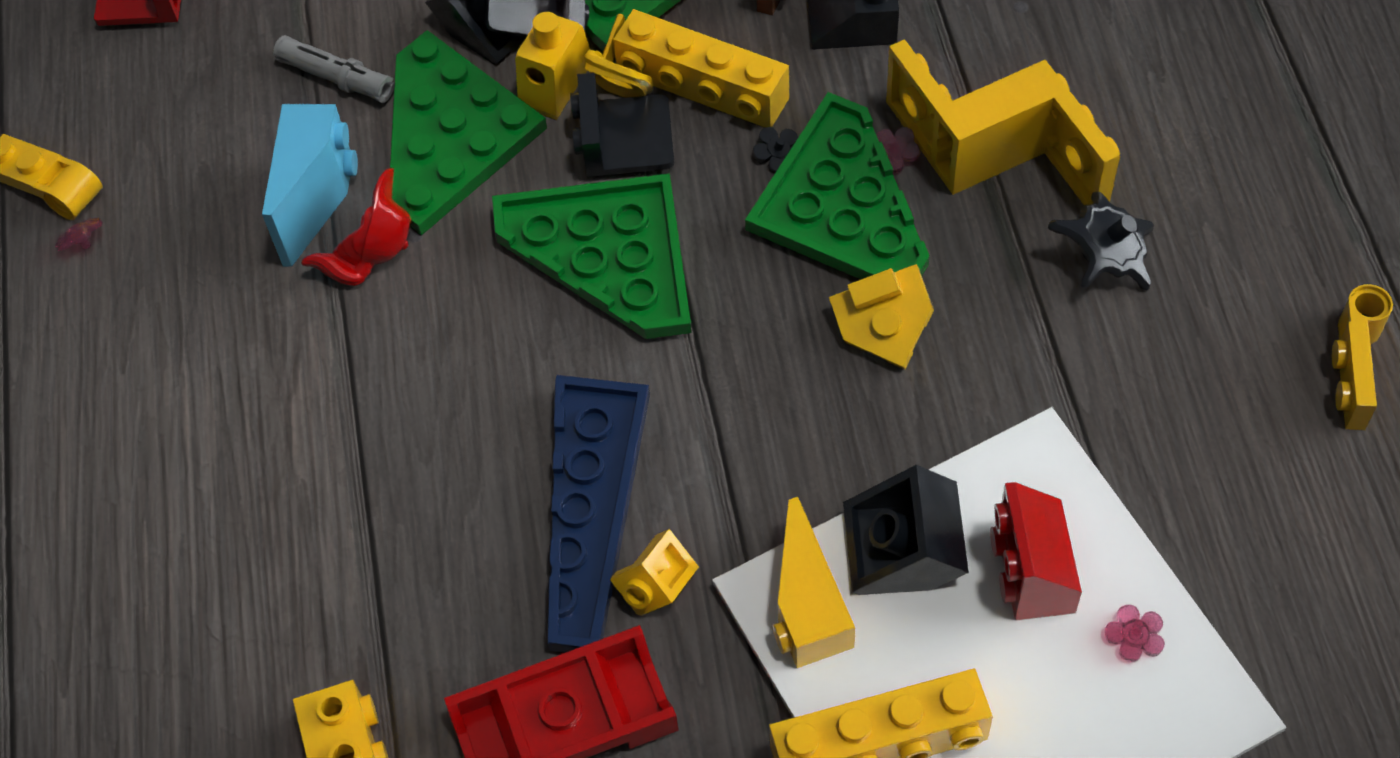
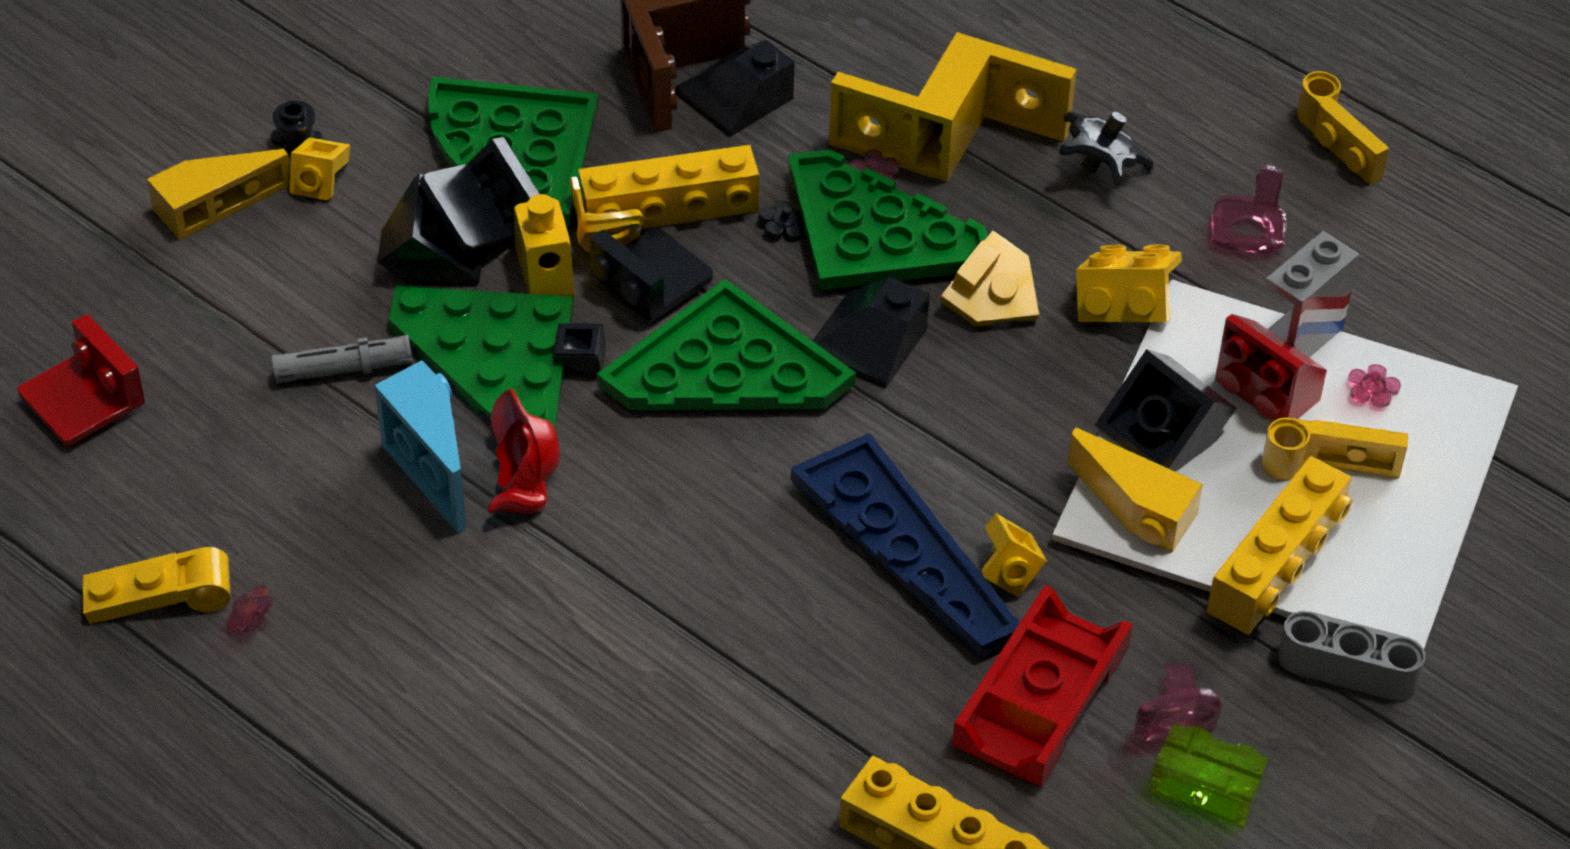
camera: 45 degrees left, 10 degrees down
none -> black slope [553,323,606,377]
none -> black slope [812,277,930,388]
none -> yellow bracket [1076,244,1182,322]
none -> clear pink piece [1212,163,1287,253]
none -> yellow plate [1261,418,1408,480]
none -> light grey panel [1265,231,1360,358]

